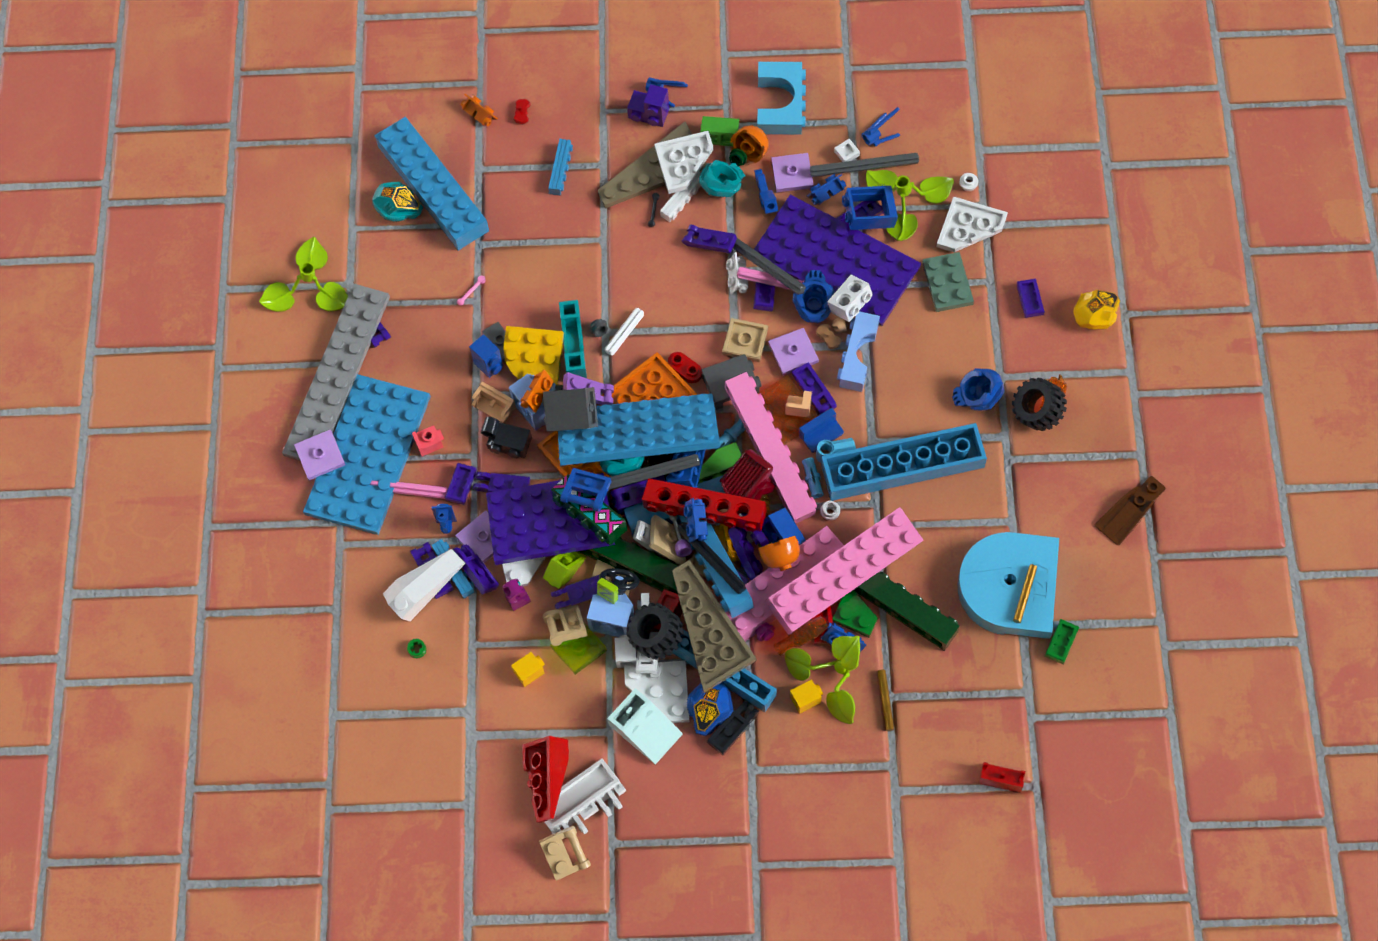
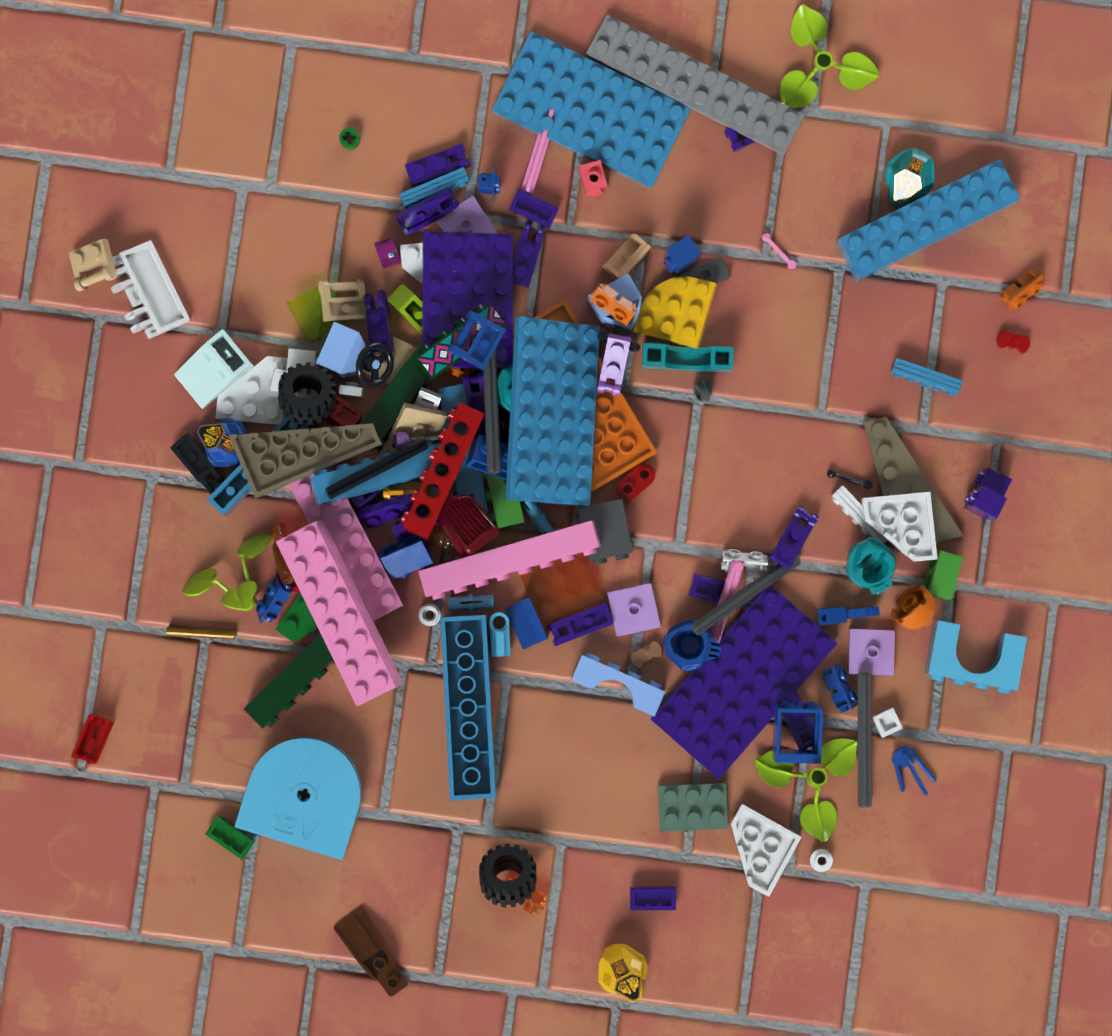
camera: 90 degrees right, 20 degrees up
lavender plate [294,429,346,480] -> none
white wedge [383,549,465,621] -> none
black hinge [481,417,532,459] -> none
yellow brick [511,652,545,687] -> none
red wedge [522,736,569,823] -> none
dark grey panel [542,387,598,431] -> none
lime tile [597,578,618,604] -> none
white axle [605,308,644,356] -> none
blue plant [646,77,688,107] -> none
blue hinge [684,498,708,542] -> none
tan plate [722,318,768,362] -> none
dark green plate [729,148,747,167] -> none
magenta plate [756,622,775,641] -> none
orange cylinder [758,536,800,572] -> none
light nougat panel [785,391,812,418] -> none
yellow brick [790,680,823,714] -> none
white brick [827,275,873,322] -> none
light nougat hinge [832,317,847,333] -> none
blue helmet [952,368,1004,411] -> none
pearl gold bar [1013,564,1037,623] -> none

